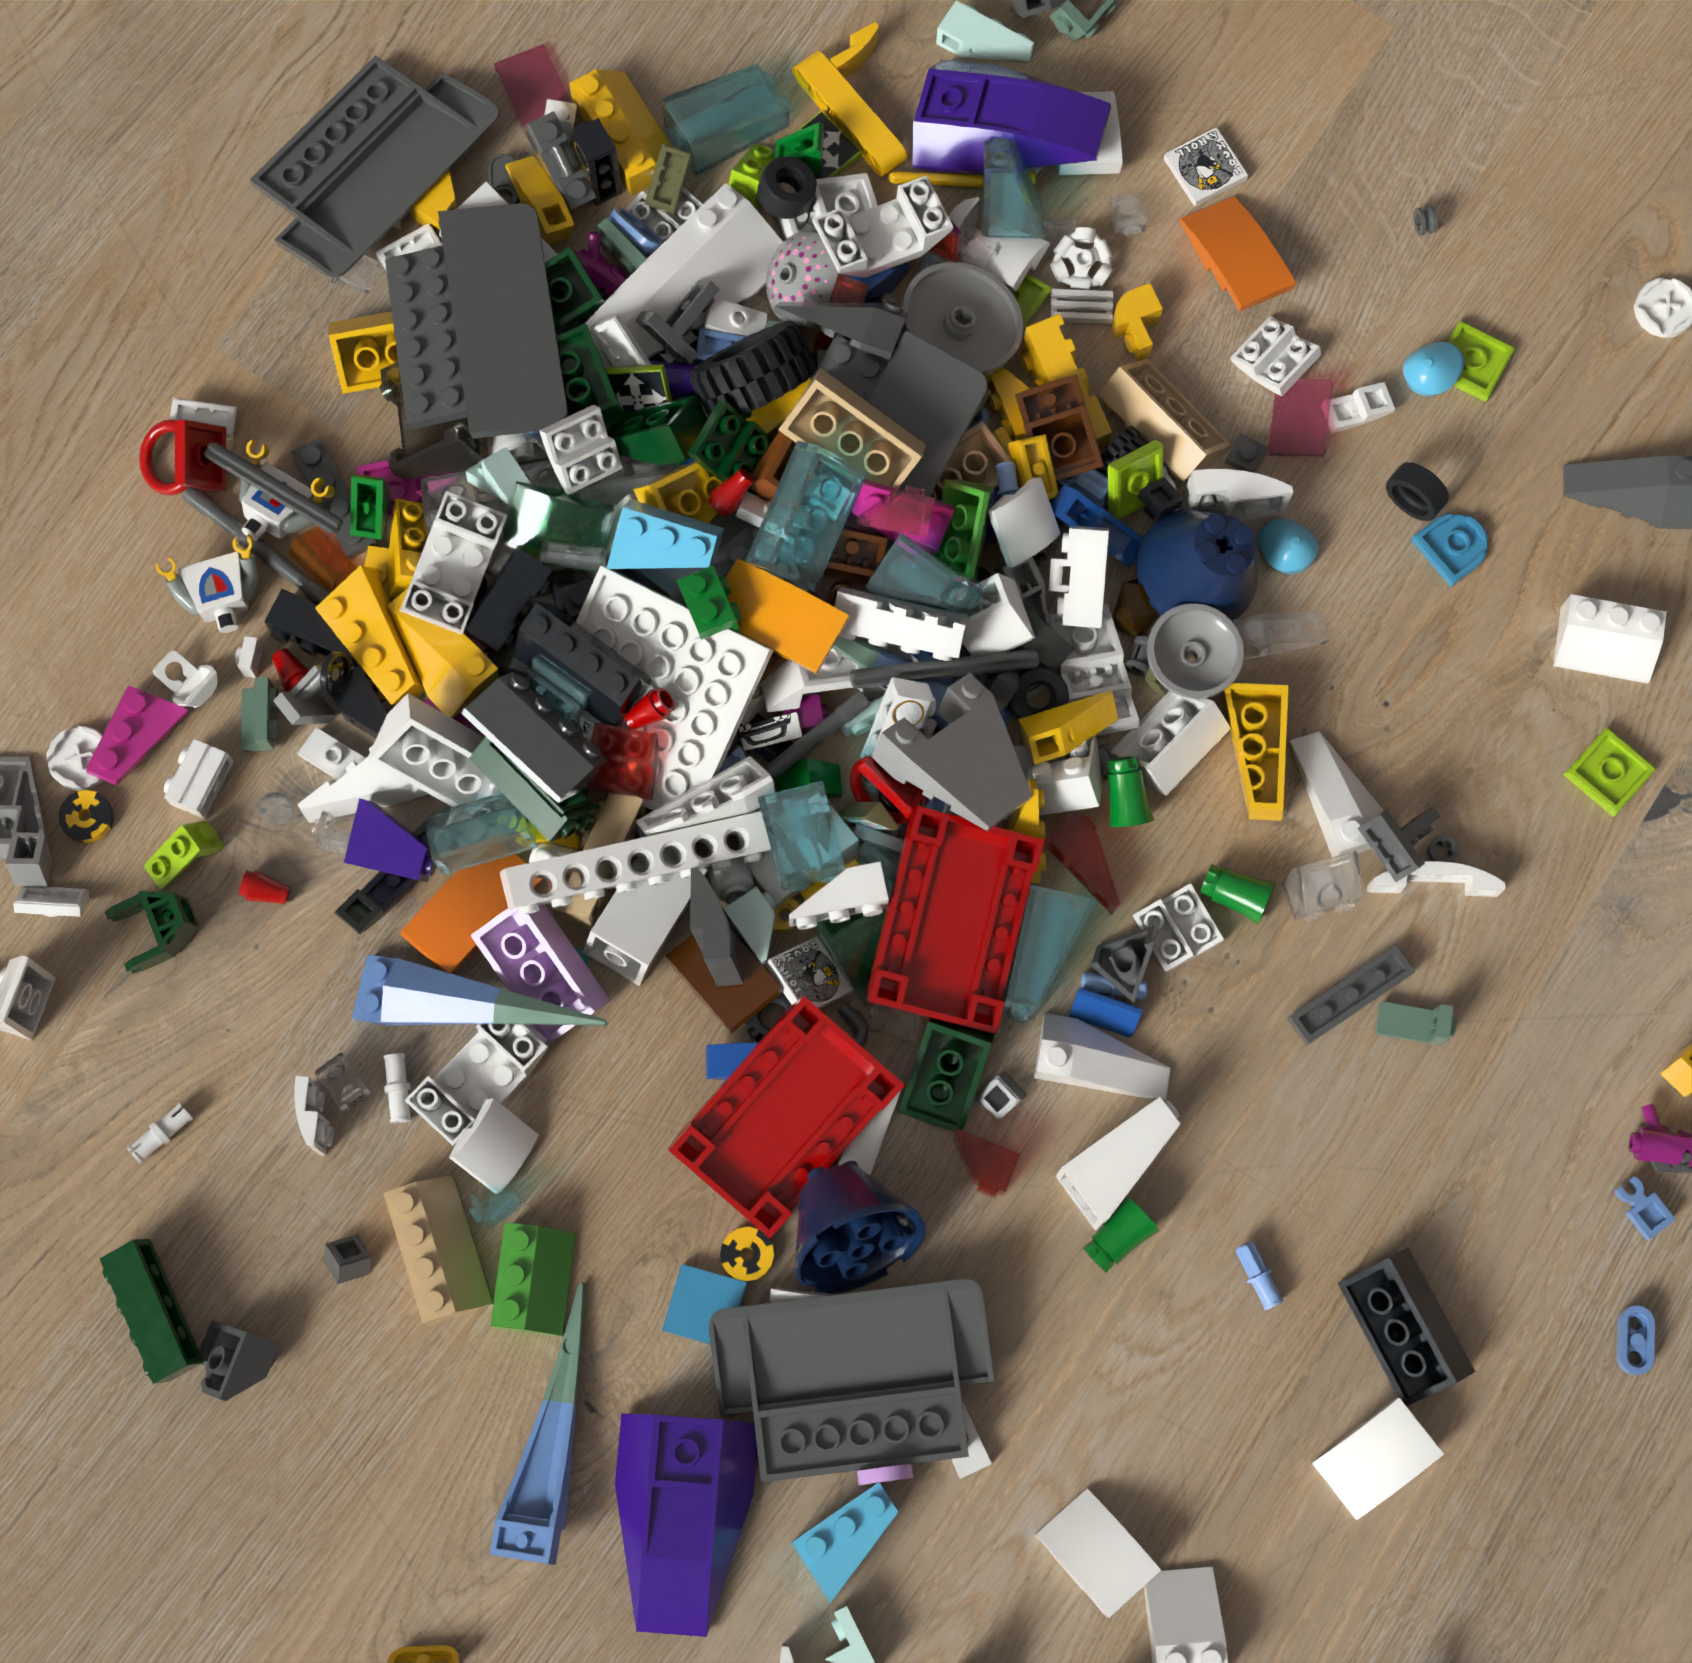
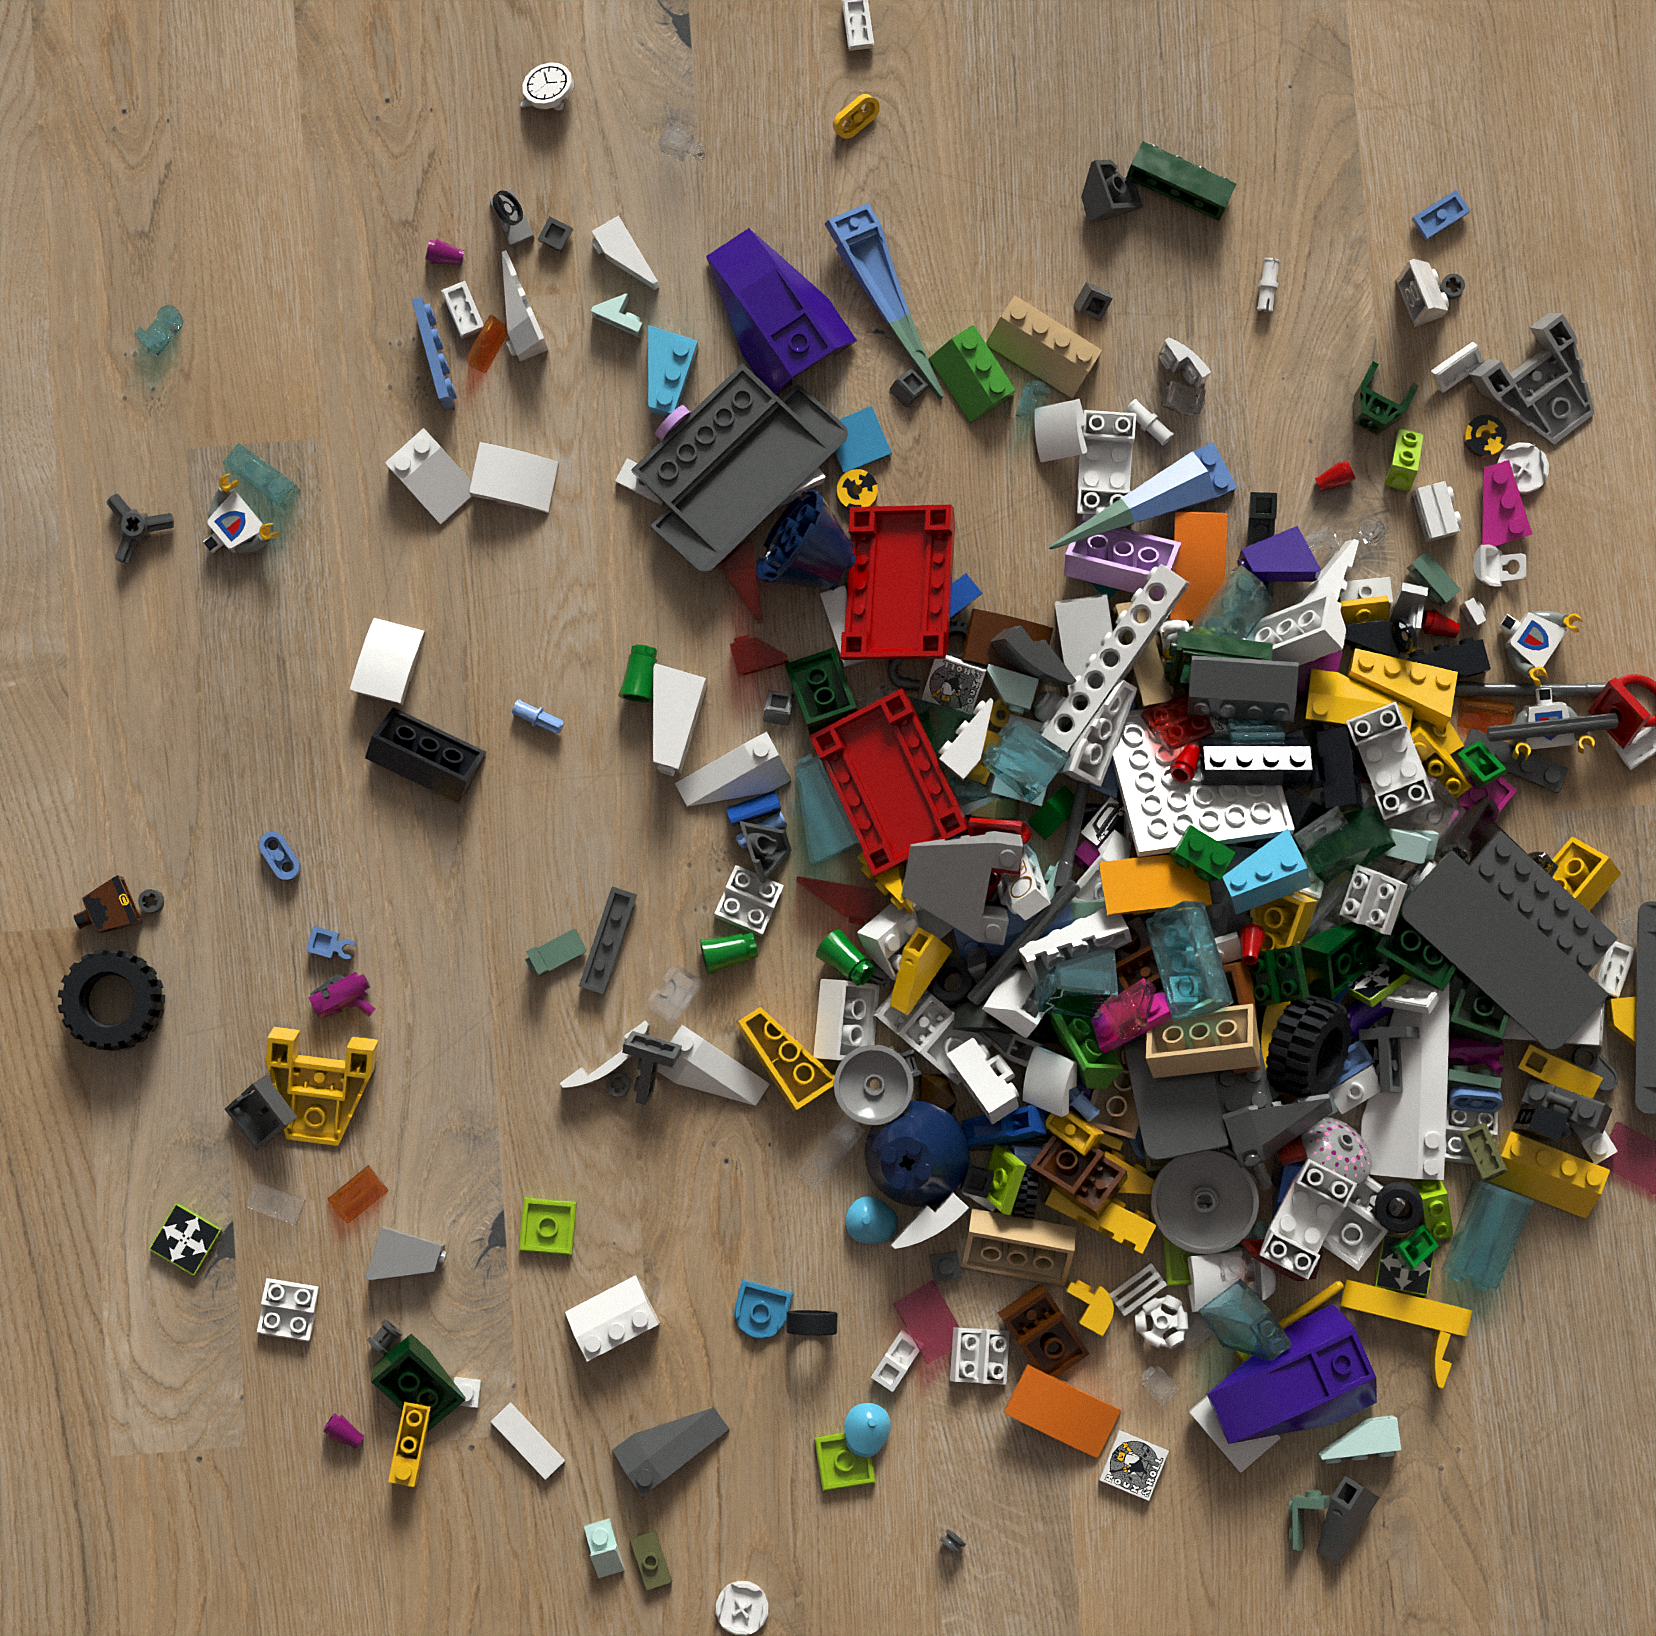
camera: 145 degrees right, 10 degrees up
none -> clear red slope [718,542,763,624]
none -> dark grey slope [889,367,929,407]
none -> reddish brown slope [998,1283,1090,1377]
none -> yellow plate [1338,596,1389,625]

